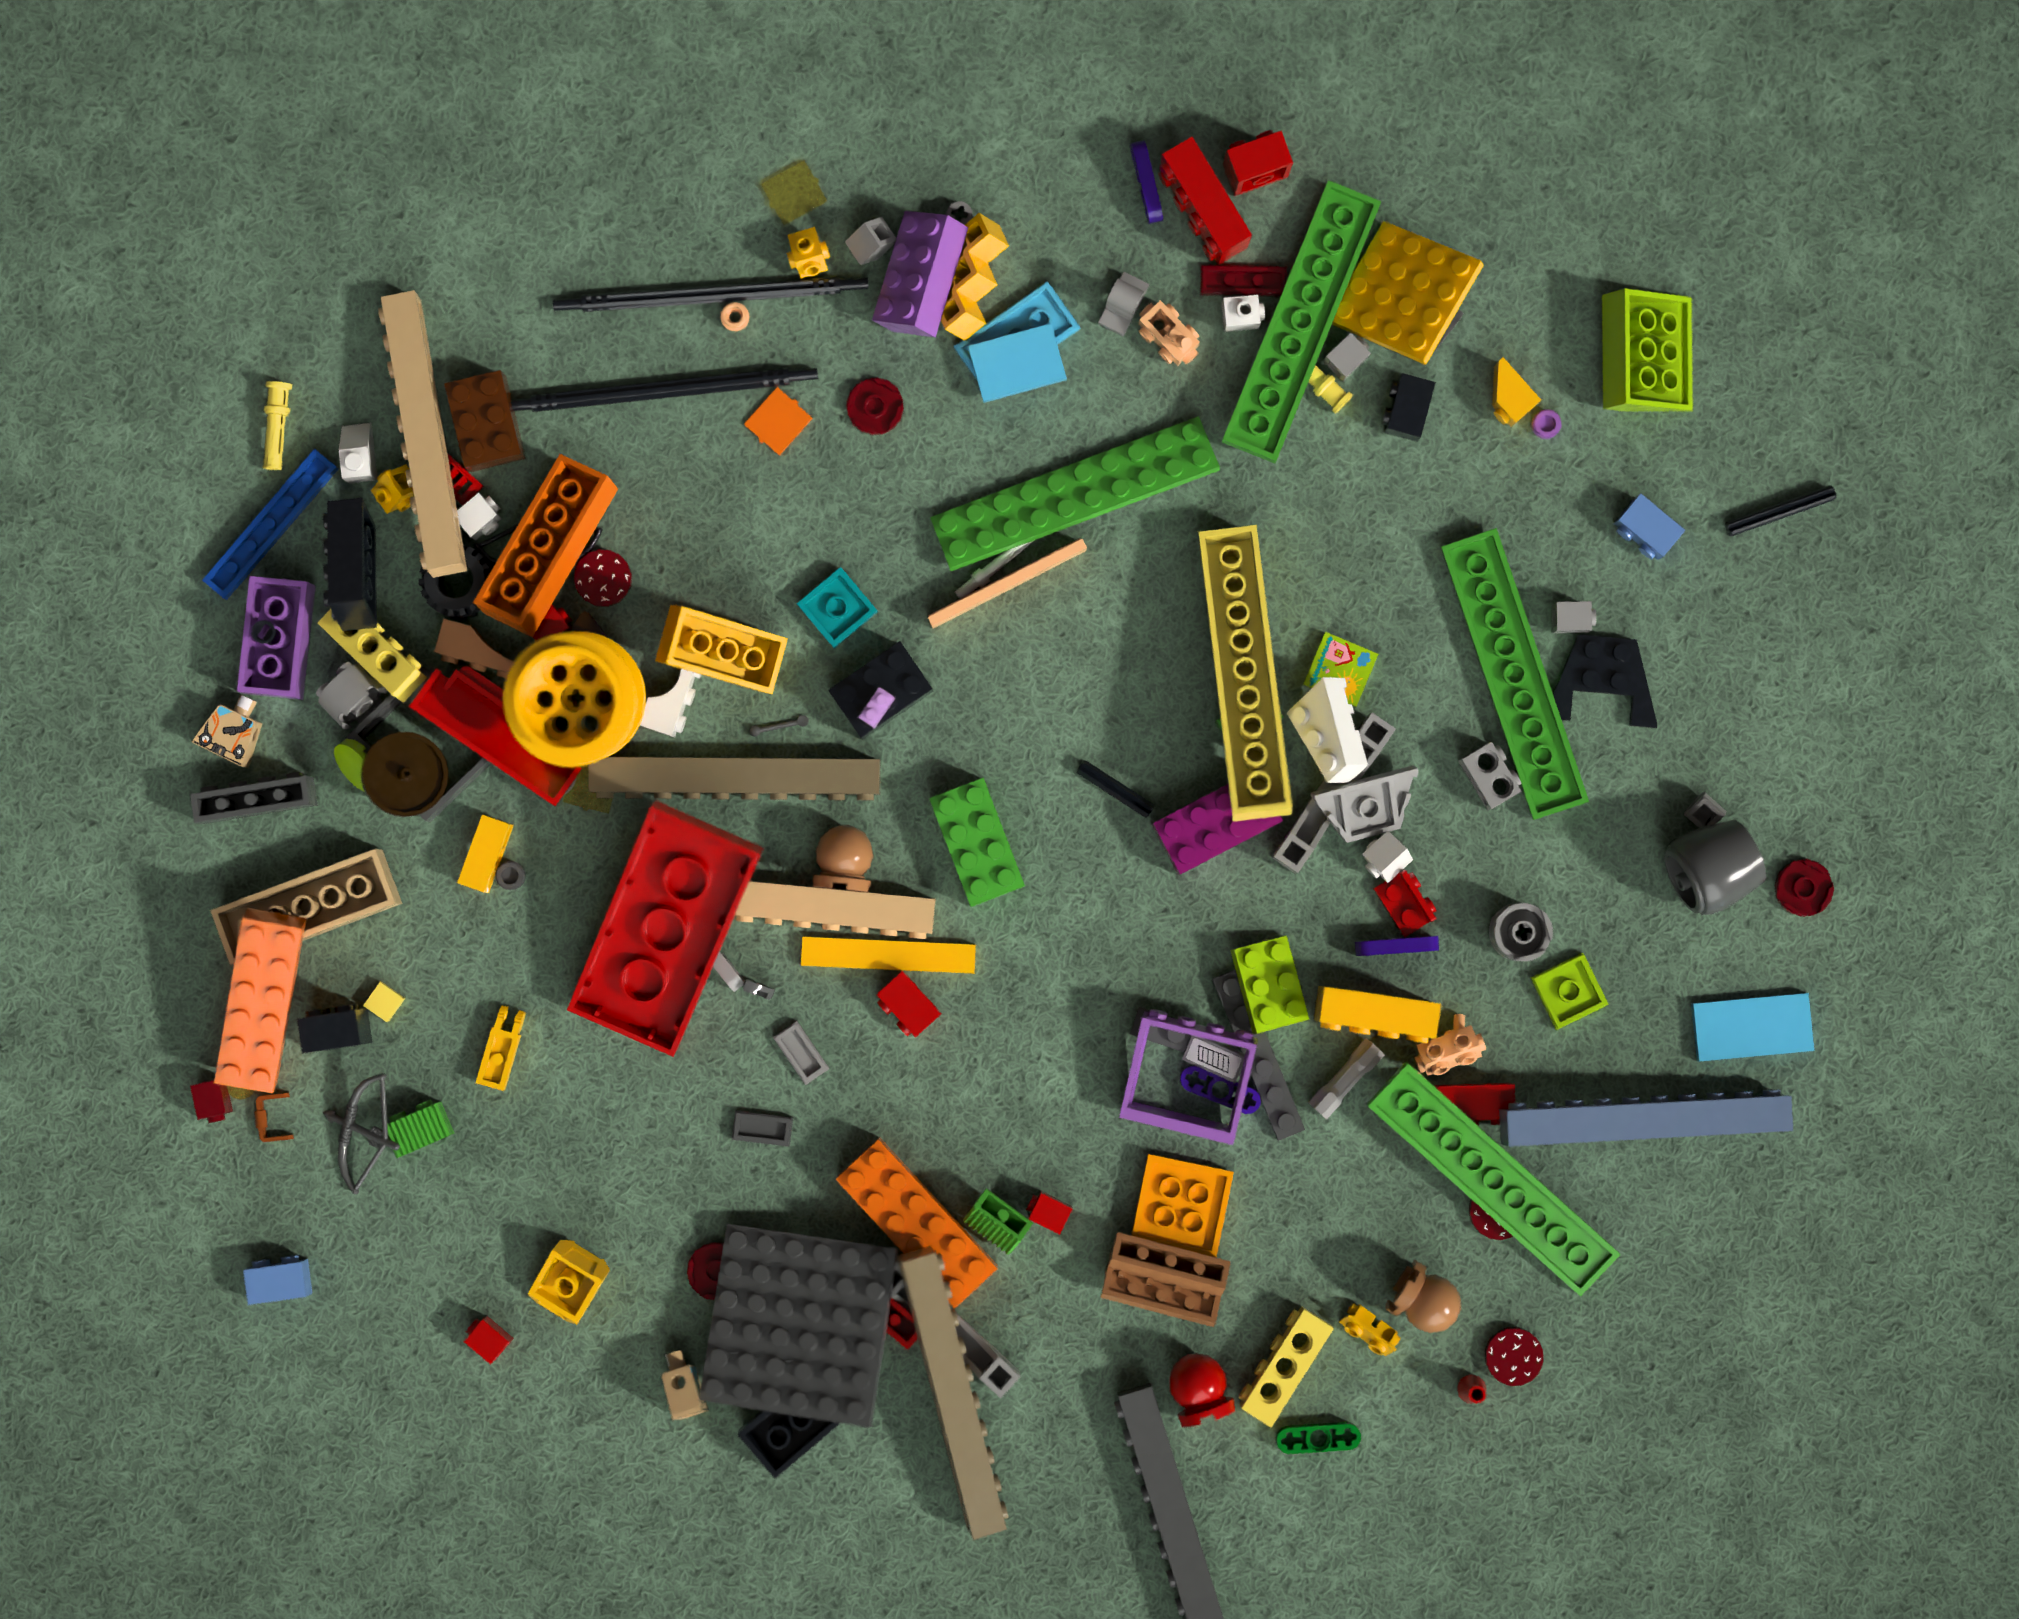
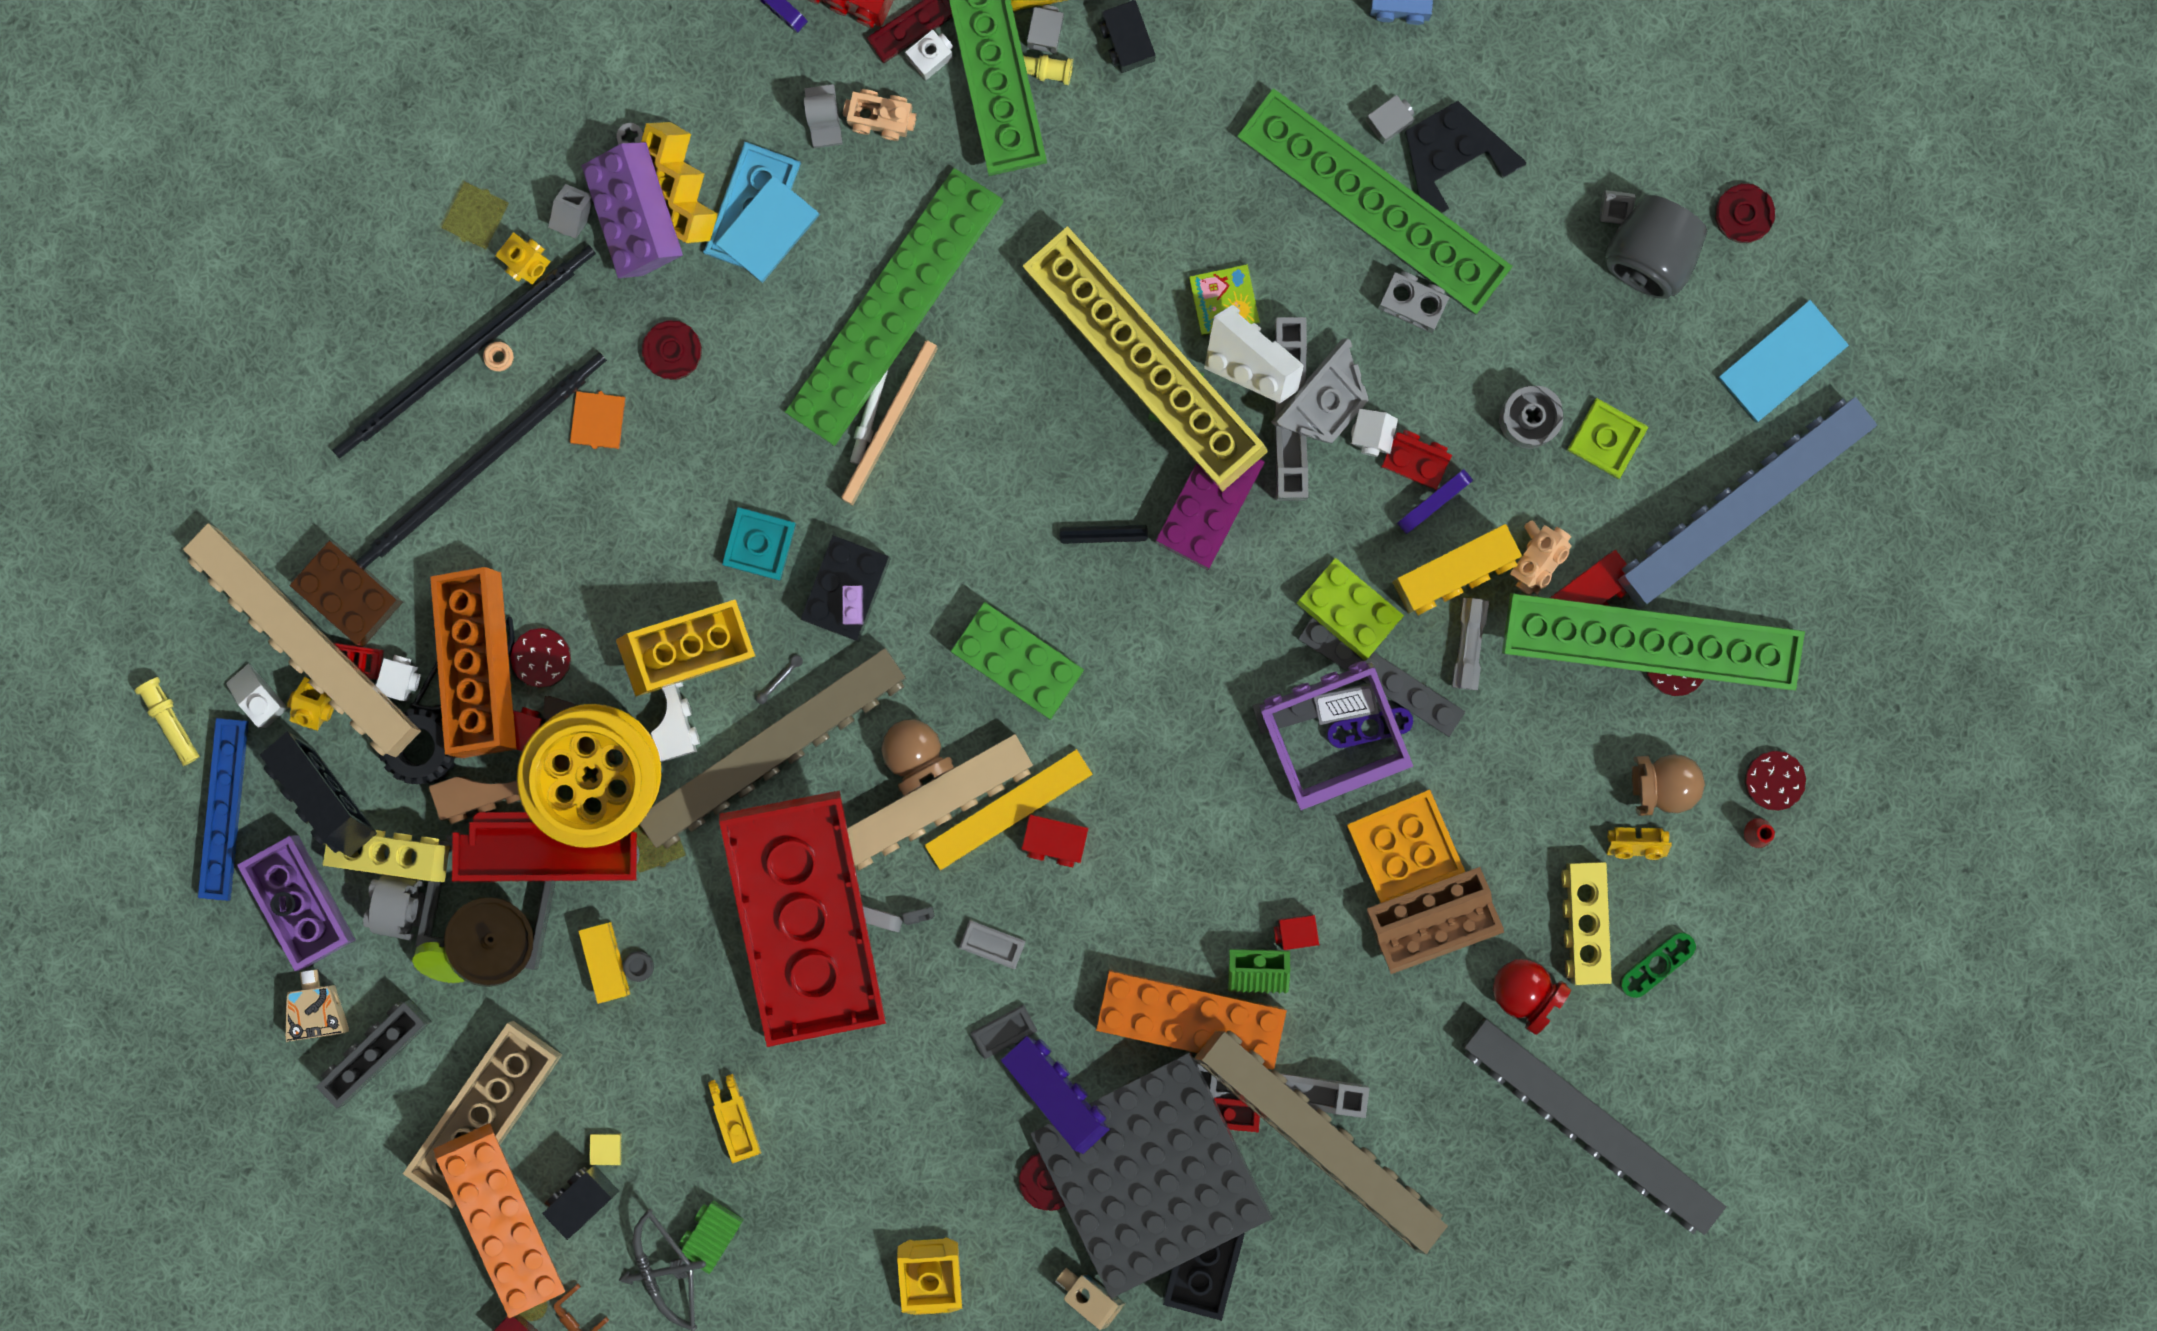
camera: 30 degrees left, 0 degrees up
none -> dark purple brick [1001,1036,1110,1154]

